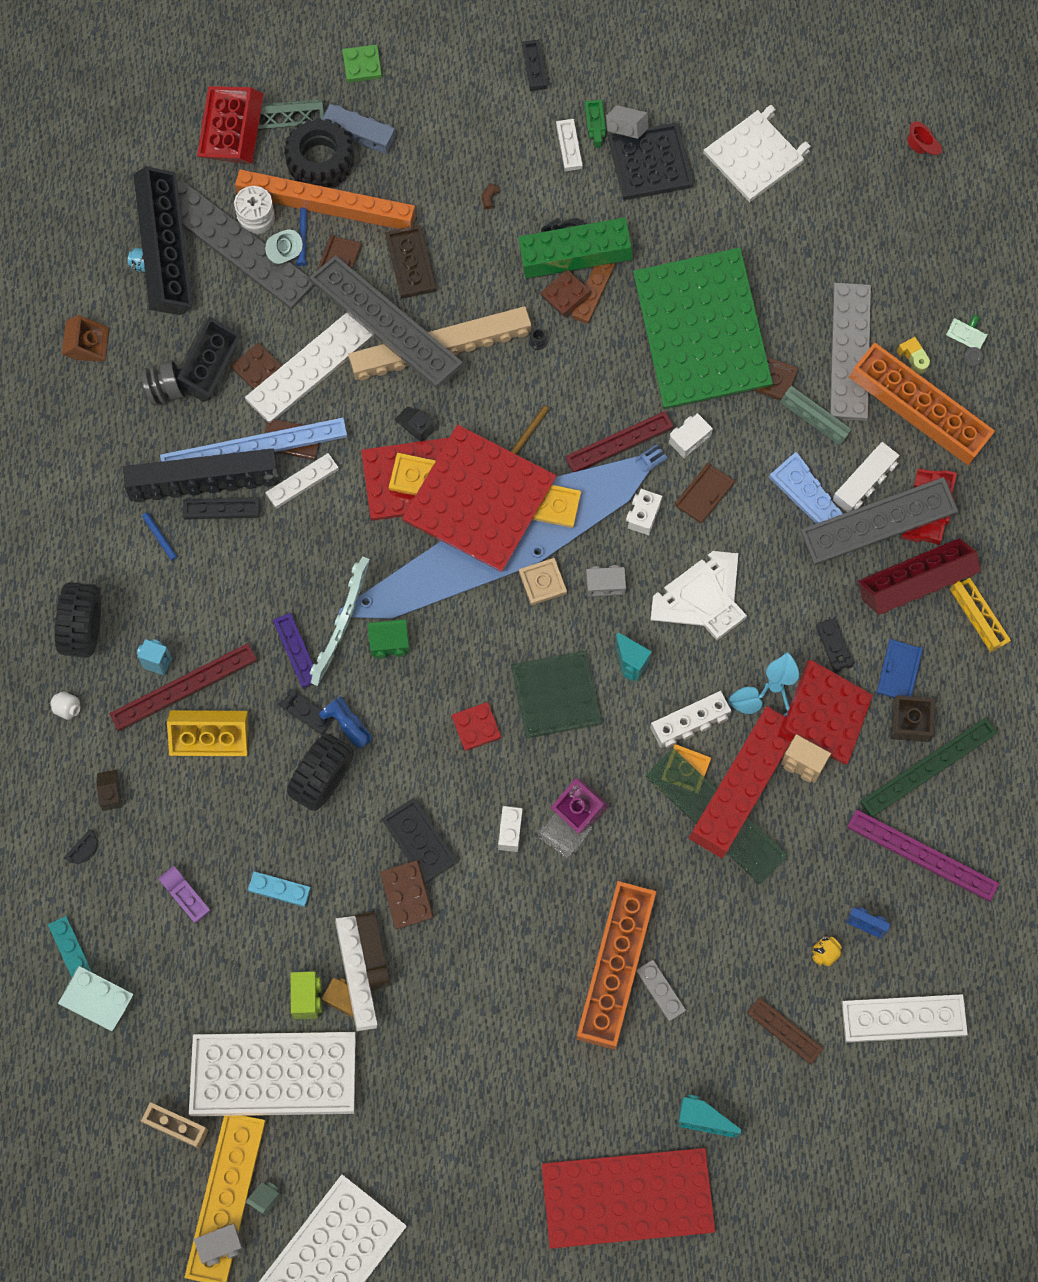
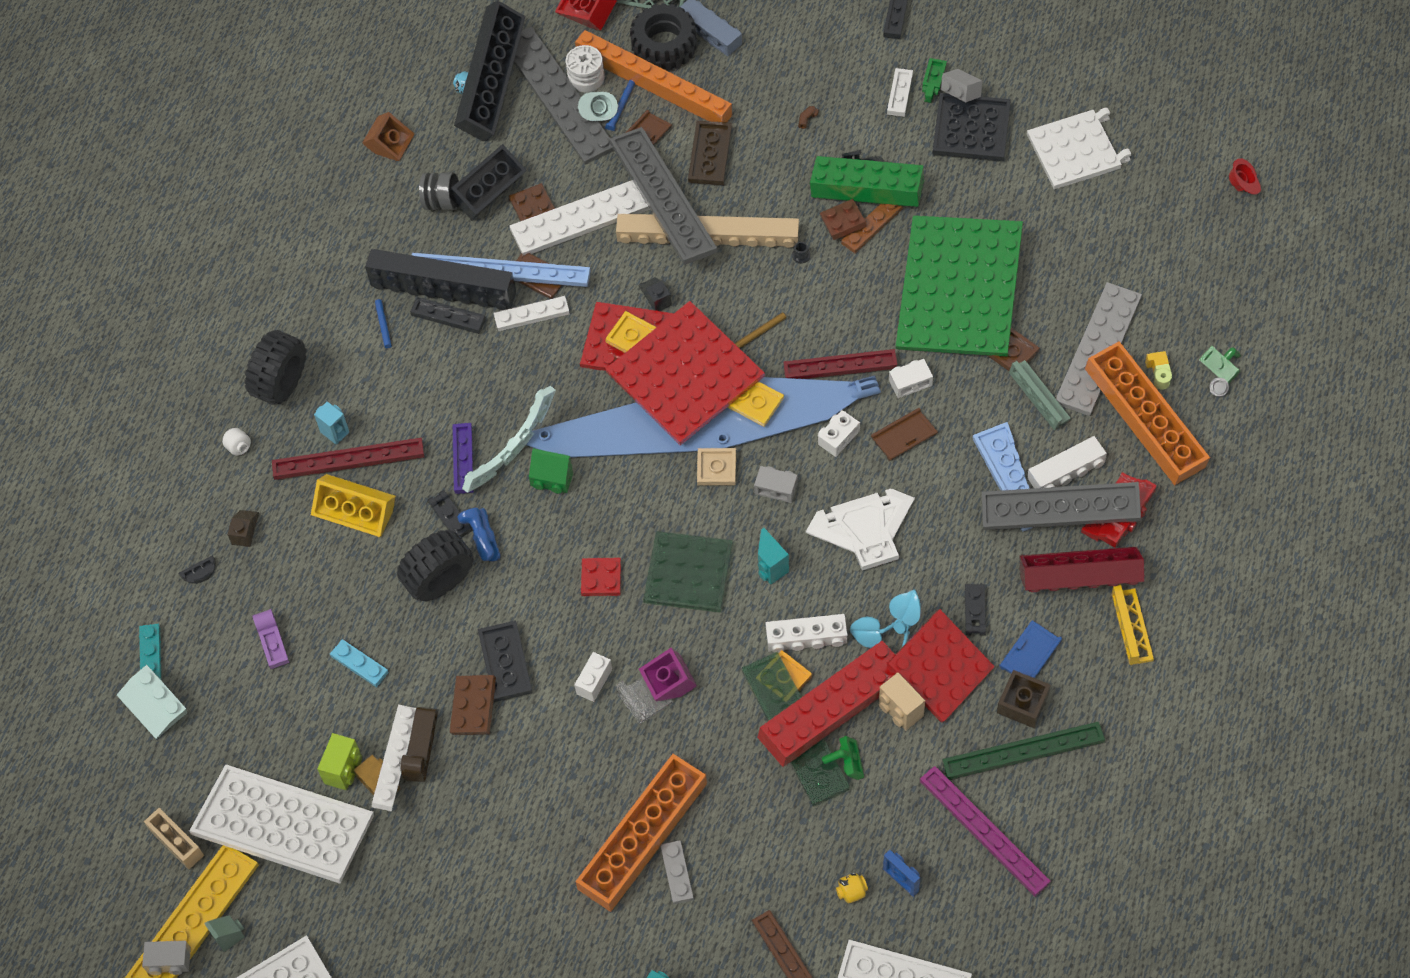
camera: 25 degrees right, 10 degrees down
none -> green plate [822,736,864,780]

